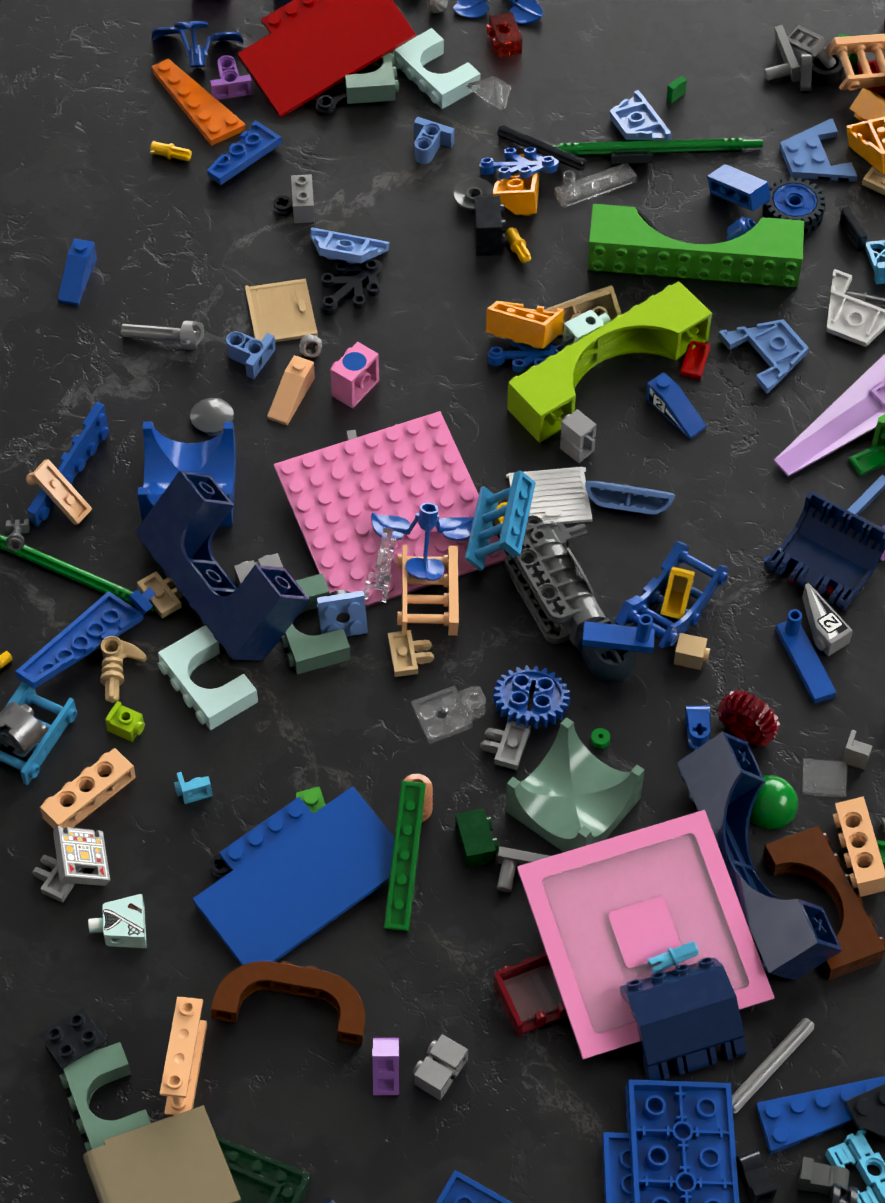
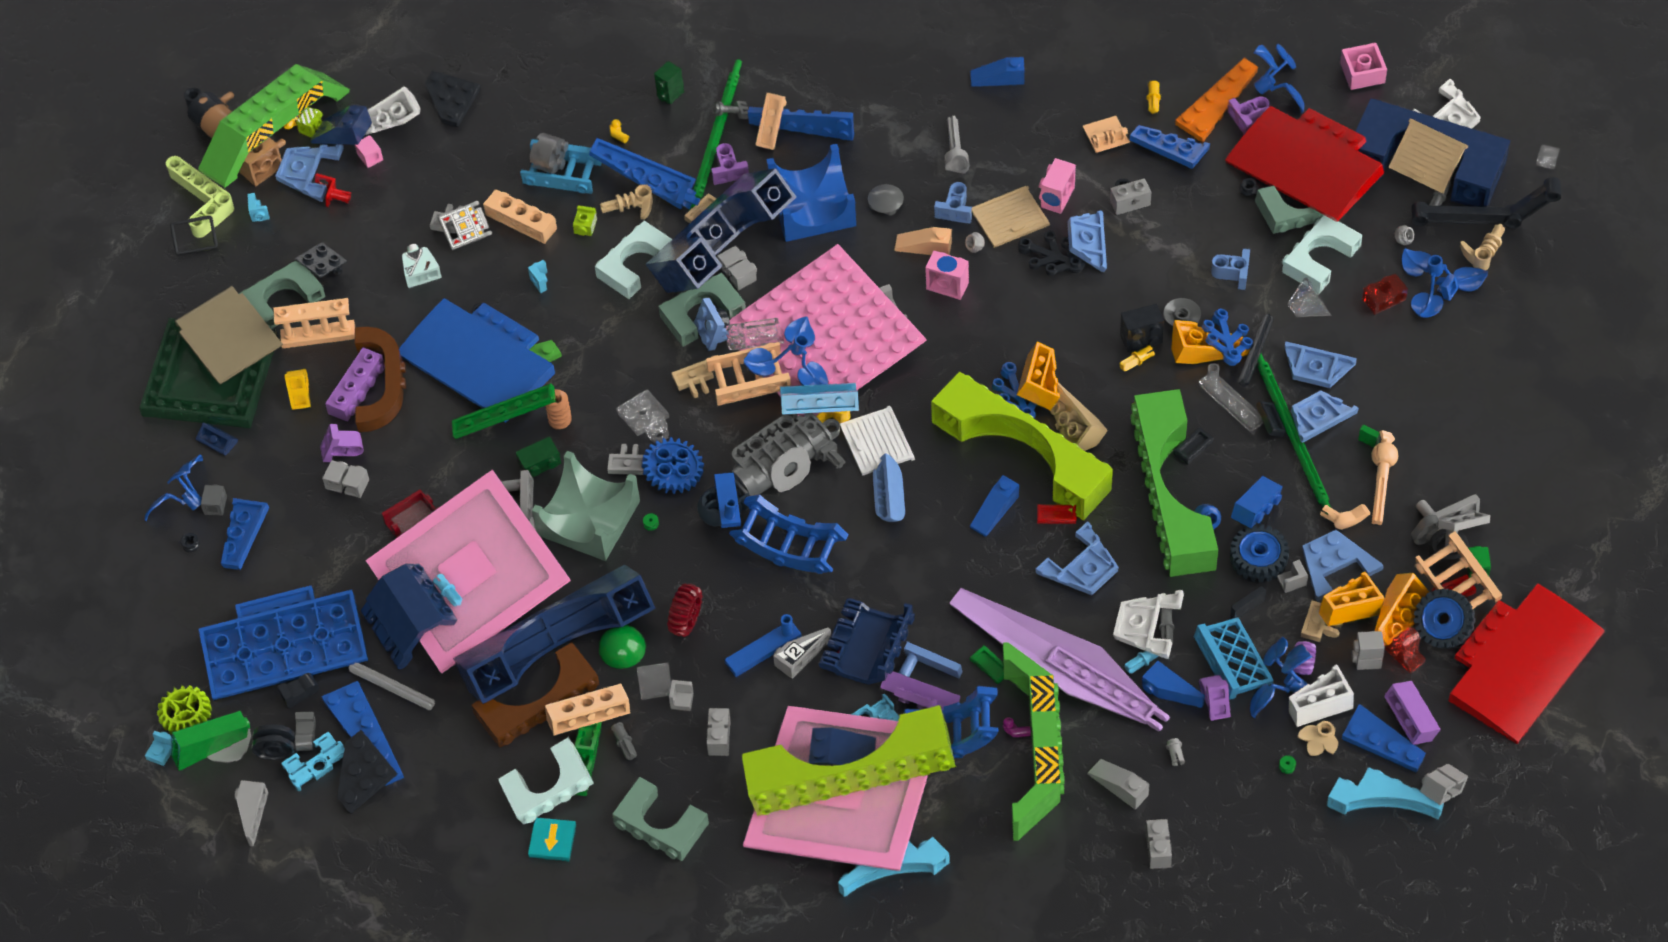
camera: 80 degrees right, 0 degrees up
light grey piece [560,409,597,463] -> none
light aqua torso [562,310,611,346] -> none
yellow slope [660,567,695,619] -> none
tan brick [674,633,710,670] -> none
blue piece [685,705,711,750] -> none
none -> yellow tile [285,369,311,410]
none -> medium lavender brick [325,348,385,422]
none -> medium lavender tile [711,143,749,185]
none -> bright pink brick [1039,158,1076,214]
none -> light nougat hinge [1083,116,1130,153]
none -> light grey panel [1277,560,1308,593]
none -> medium blue wing [1284,341,1357,388]
none -> light nougat arm [1320,504,1370,530]
none -> light nougat piece [1371,430,1398,525]

